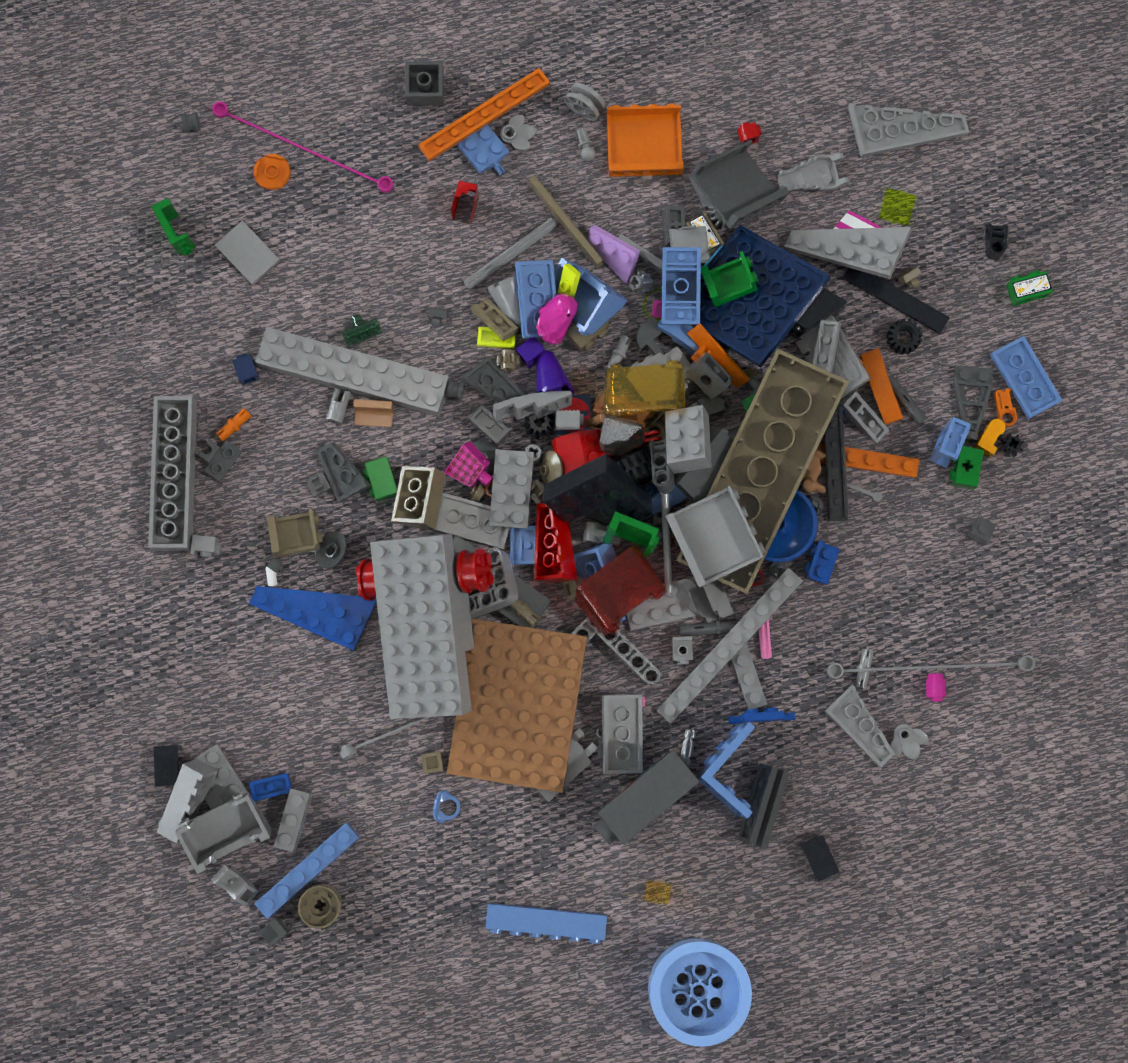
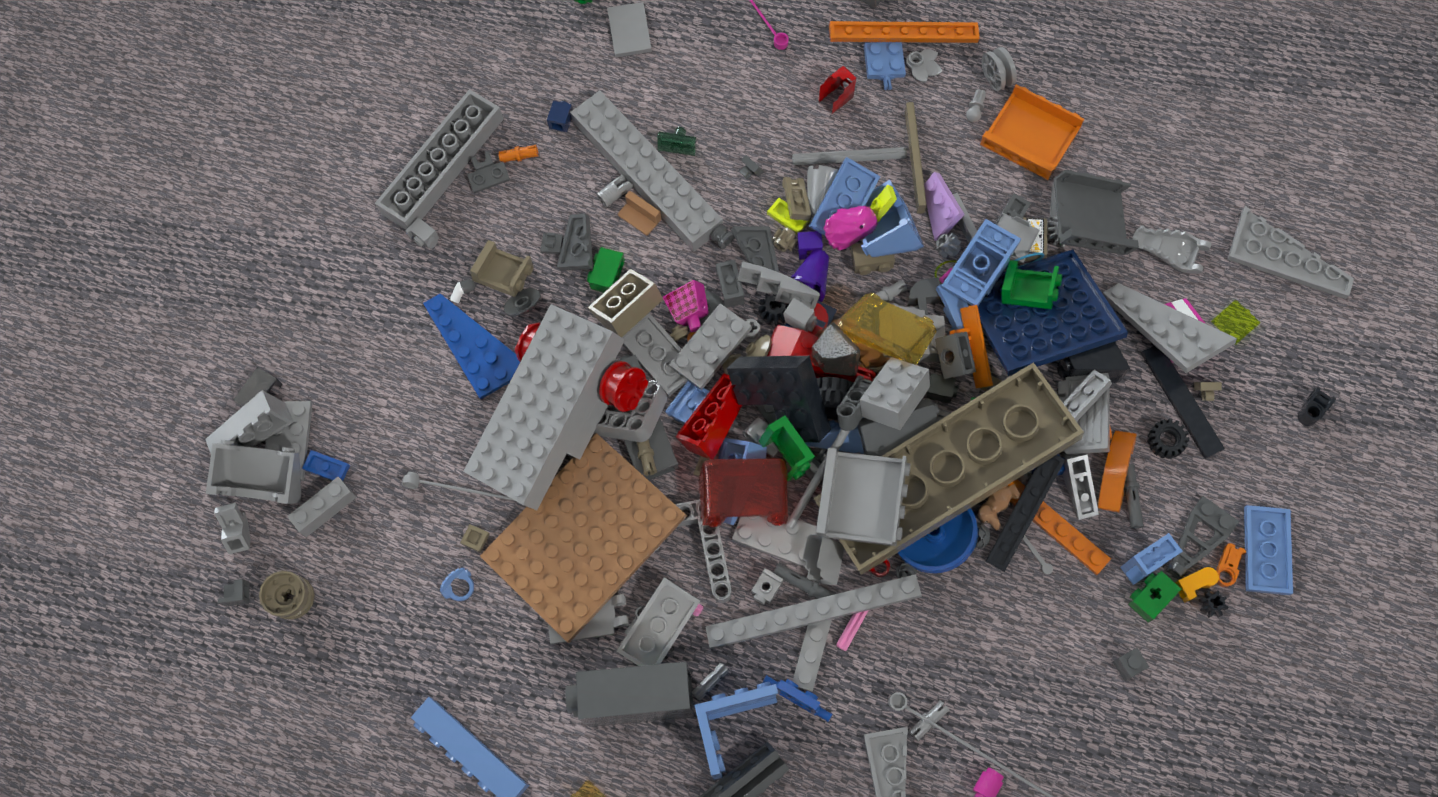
camera: 40 degrees right, 10 degrees down
medium blue brick [254,822,361,919] -> none
red plate [737,122,761,144] -> none
blue bracket [804,540,840,585] -> none
brick [1006,270,1053,306] -> none

